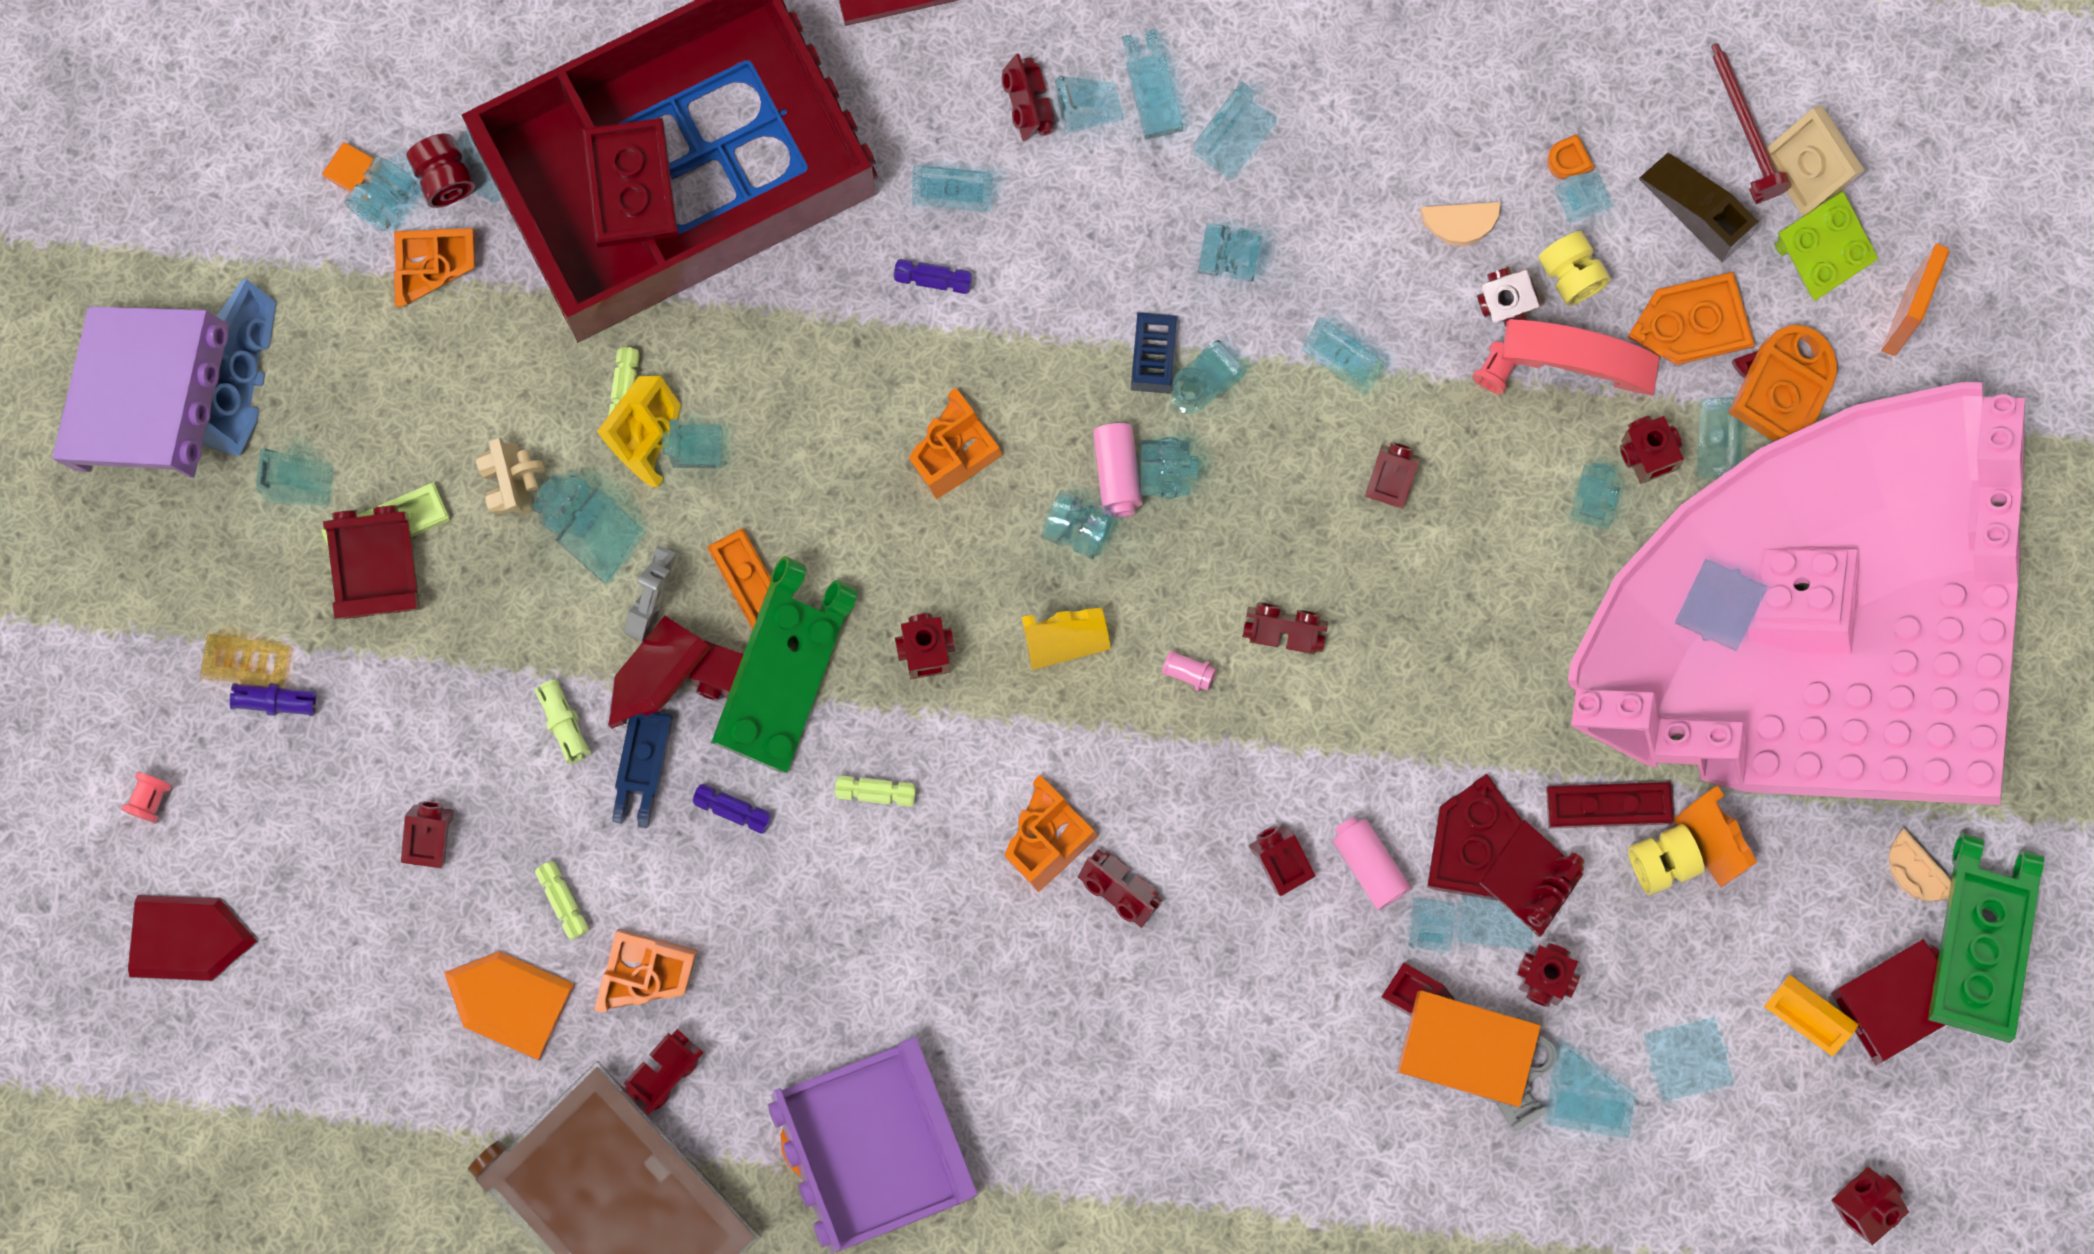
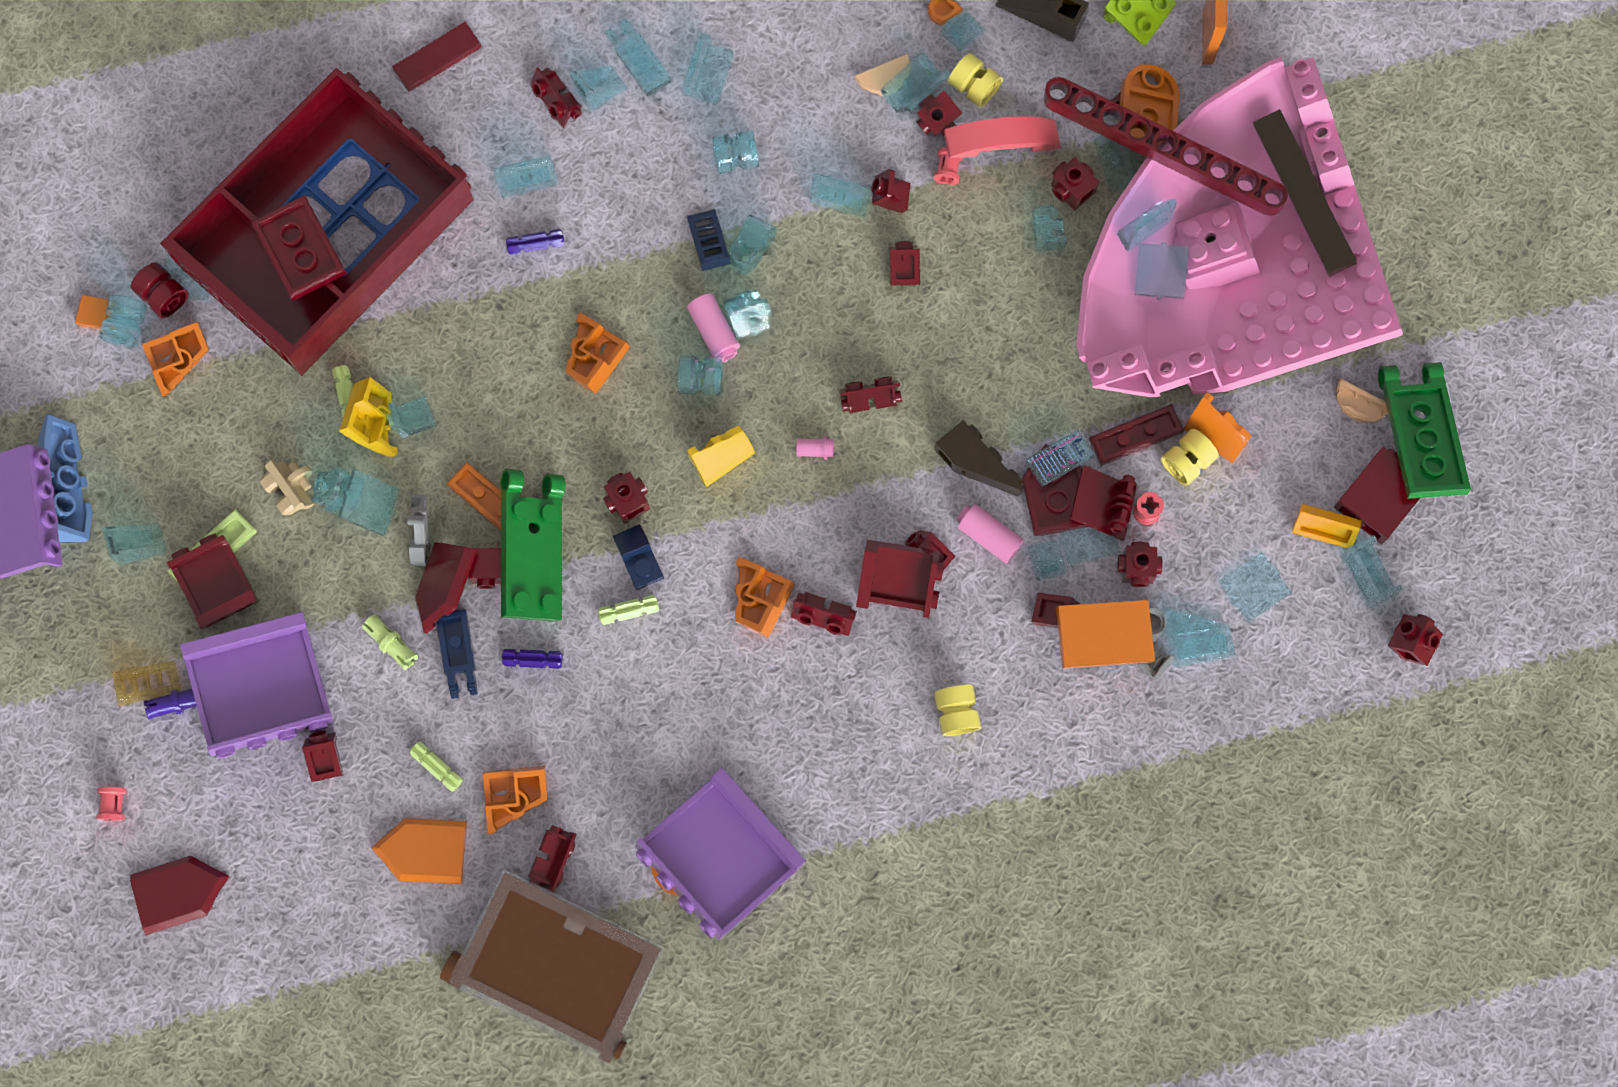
camera: 20 degrees left, 0 degrees up
orange tile [1628,272,1755,365] -> none
none -> medium lavender panel [180,612,333,758]
none -> dark blue slope [613,524,664,591]
none -> dark red panel [856,539,944,618]
none -> dark red bracket [871,169,911,213]
none -> clear light blue panel [880,52,951,113]
none -> dark brown slope [934,420,1023,497]
none -> light yellow wheel [934,685,981,736]
none -> clear light blue tile [1026,430,1094,487]
none -> dark red beam [1043,77,1288,216]
none -> clear light blue slope [1117,198,1177,251]
none -> coral bush [1133,492,1164,525]
none -> dark brown tile [1253,109,1357,277]
none -> clear light blue panel [1341,535,1404,609]

